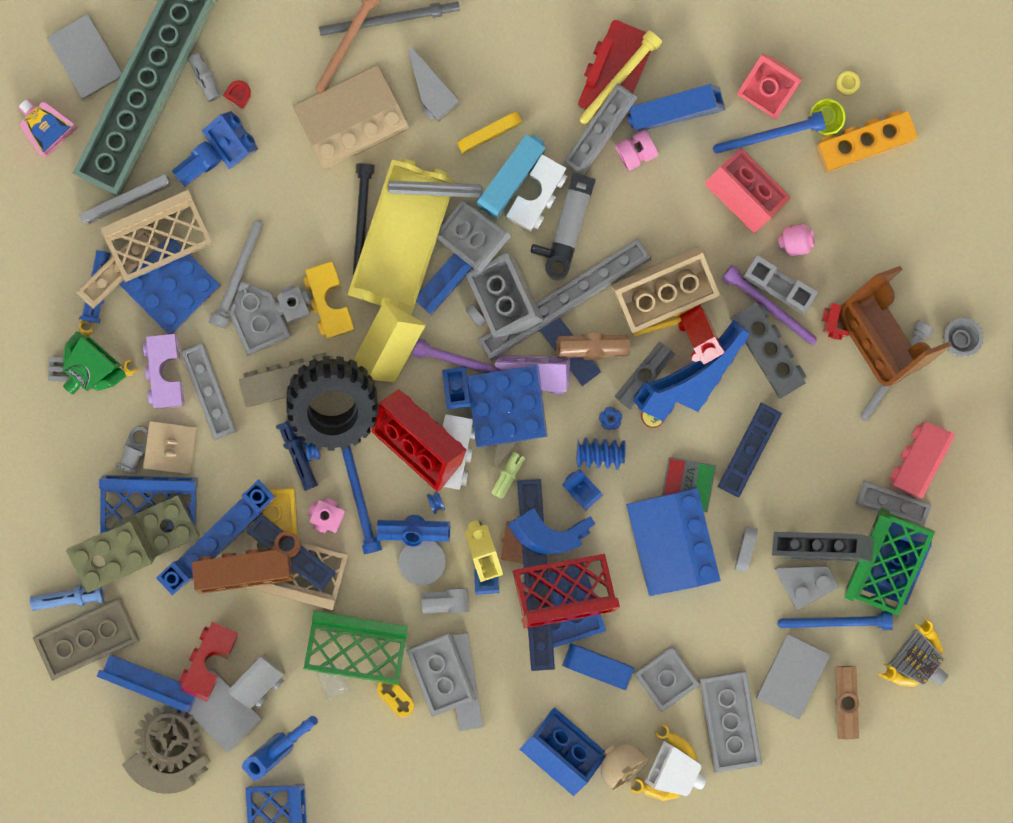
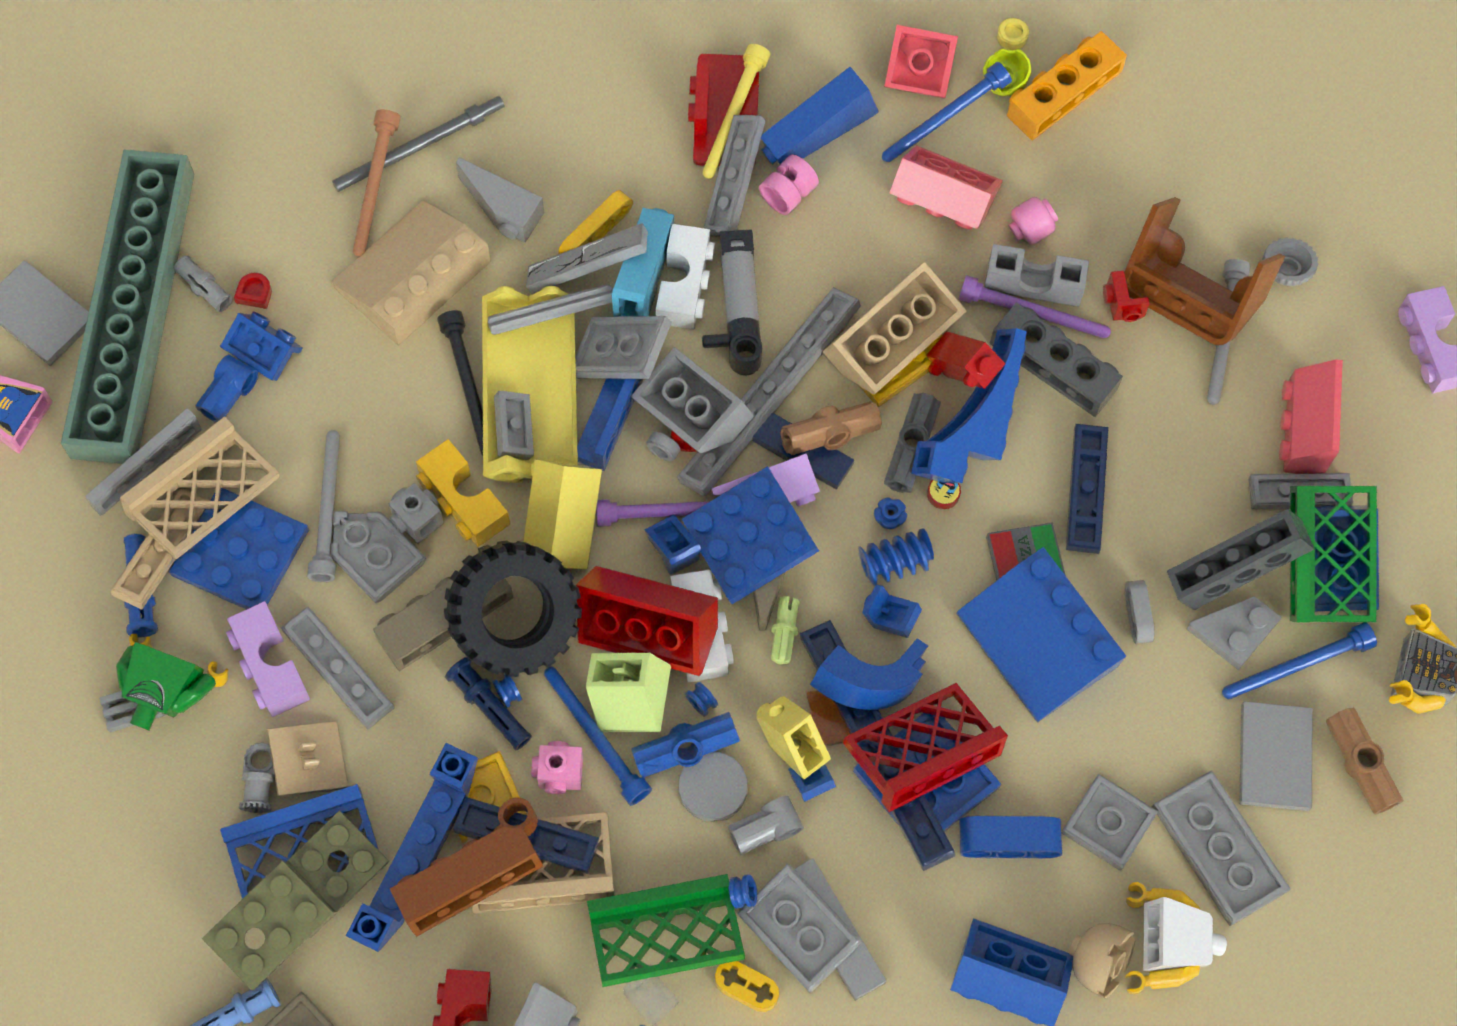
camera: 20 degrees left, 20 degrees down
none -> light grey plate [494,391,534,460]
none -> light grey tile [526,223,648,294]
none -> yellowish green slope [586,653,671,732]
none -> blue bush [729,875,757,909]

